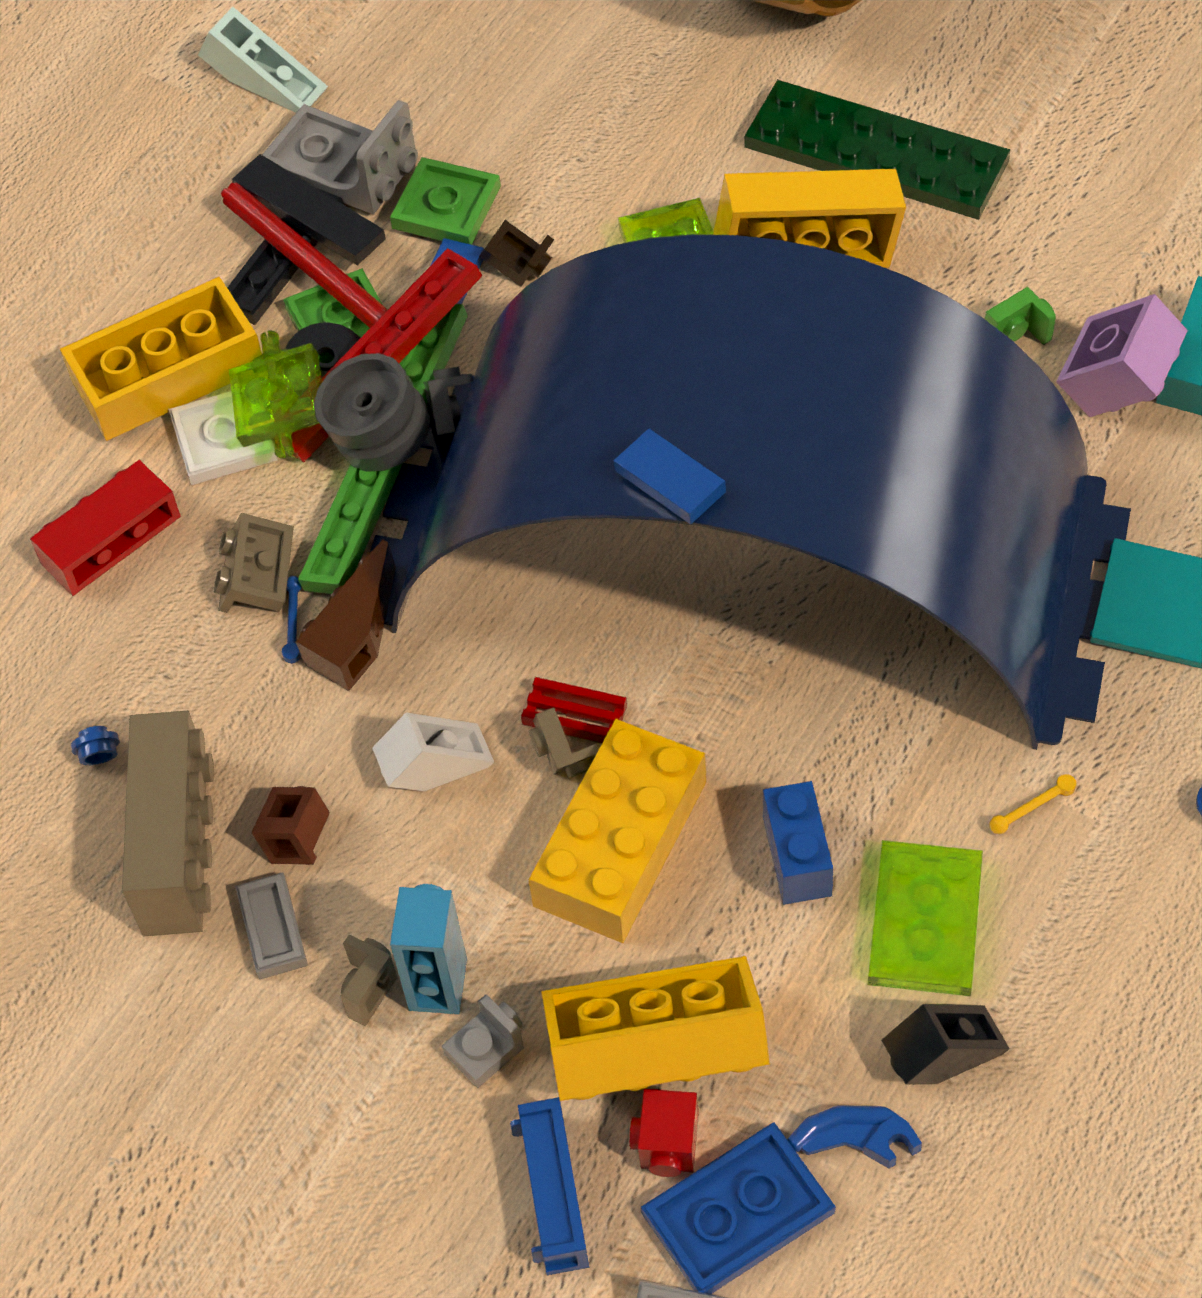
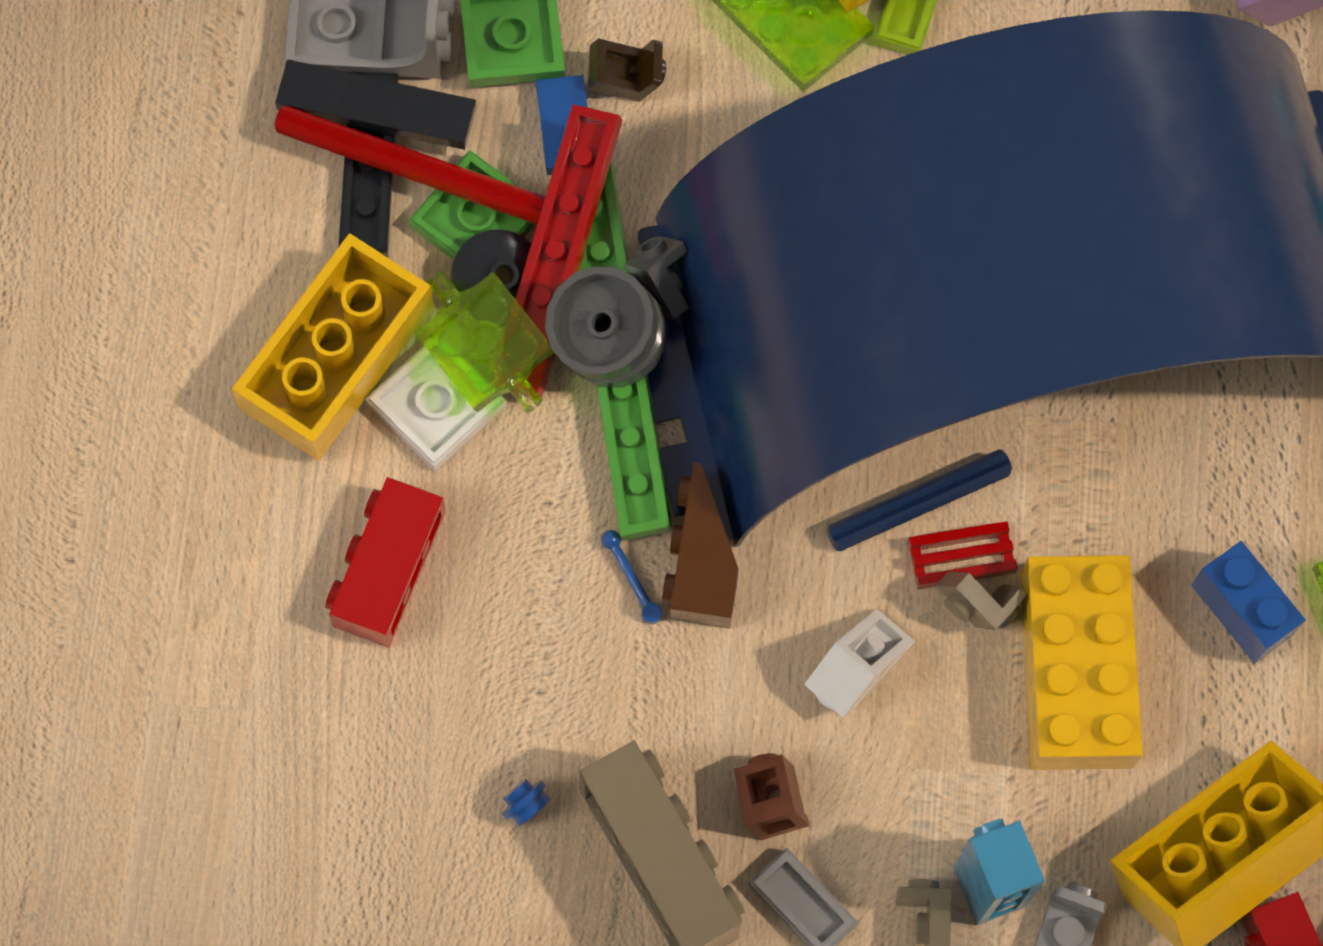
camera: 35 degrees left, 15 degrees up
dark tan bracket [214,513,294,613] -> none
blue tile [613,429,726,525] -> none
none -> dark blue axle [827,449,1013,551]

